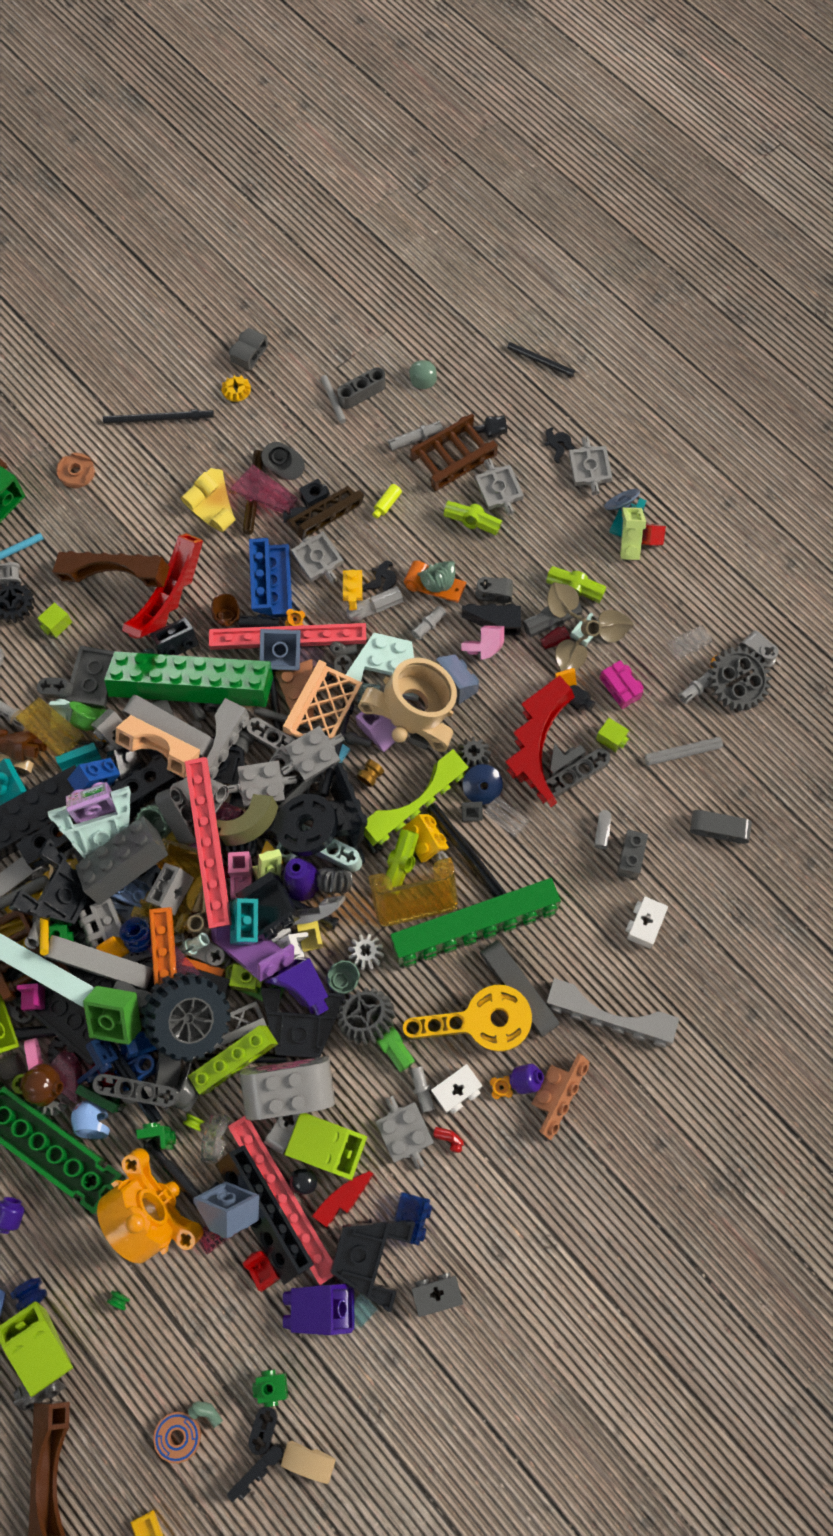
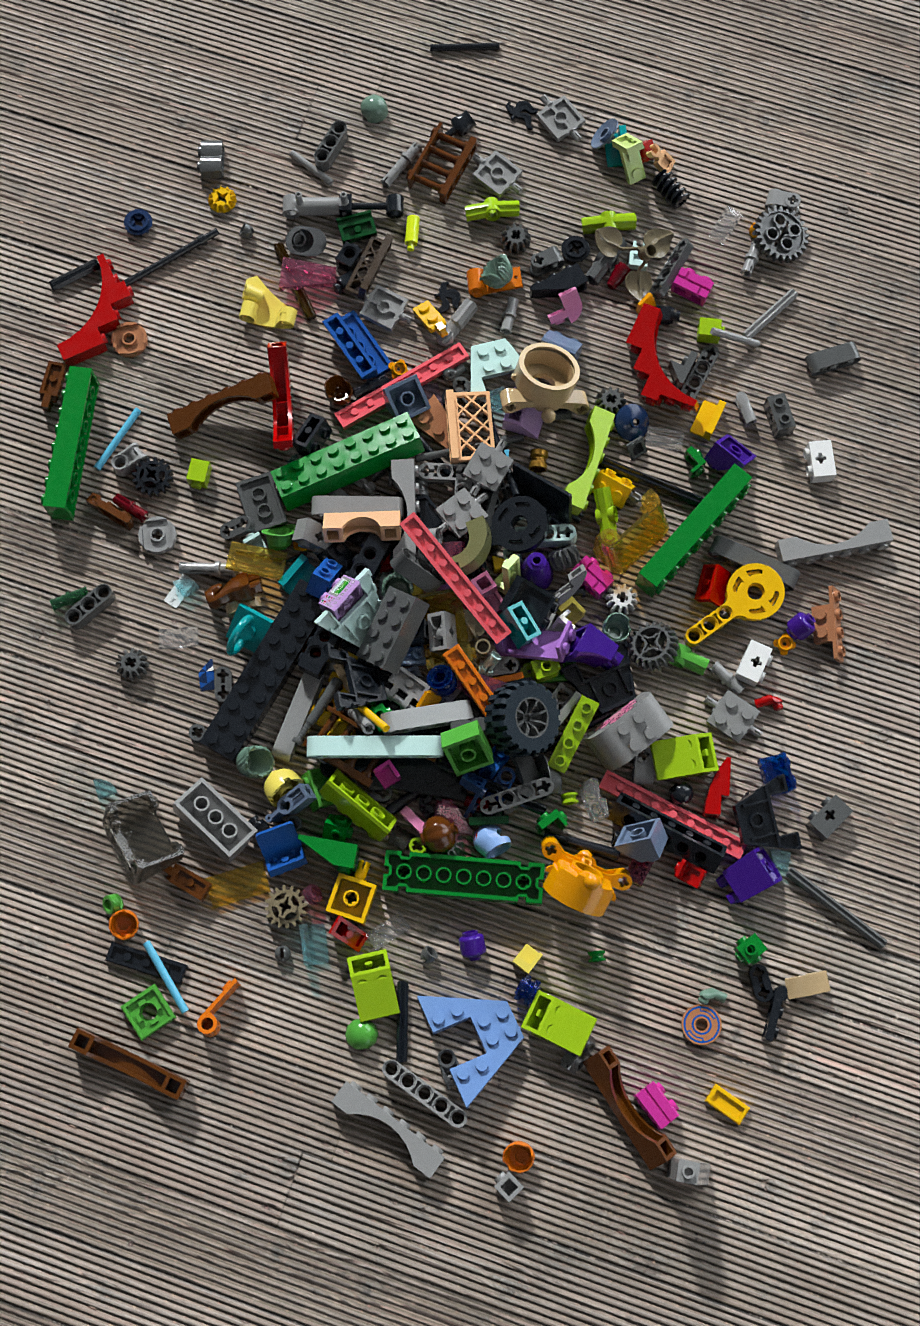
camera: 30 degrees left, 5 degrees up
none -> black axle [49,259,100,291]
none -> red arch [57,254,135,368]
none -> dark blue gear [124,209,153,236]
none -> dark grey hinge [239,223,254,239]
none -> light grey piece [282,191,404,219]
none -> dark green plate [336,210,378,245]
none -> dark grey gear [500,223,531,255]
none -> light yellow panel [512,944,543,975]
none -> black gear [561,236,590,264]
none -> dark pink brick [571,555,614,600]
none -> dark pink brick [633,1081,679,1130]
none -> light nougat plate [646,143,675,174]
none -> dark grey beam [650,238,694,300]
none -> black piece [652,169,691,209]
none -> green bracket [684,446,706,479]
none -> yellow panel [690,400,726,441]
none -> red panel [694,564,731,607]
none -> dark purple slope [704,434,757,471]
none -> light grey bar [710,327,760,348]
none -> dark grey axle [786,867,887,949]

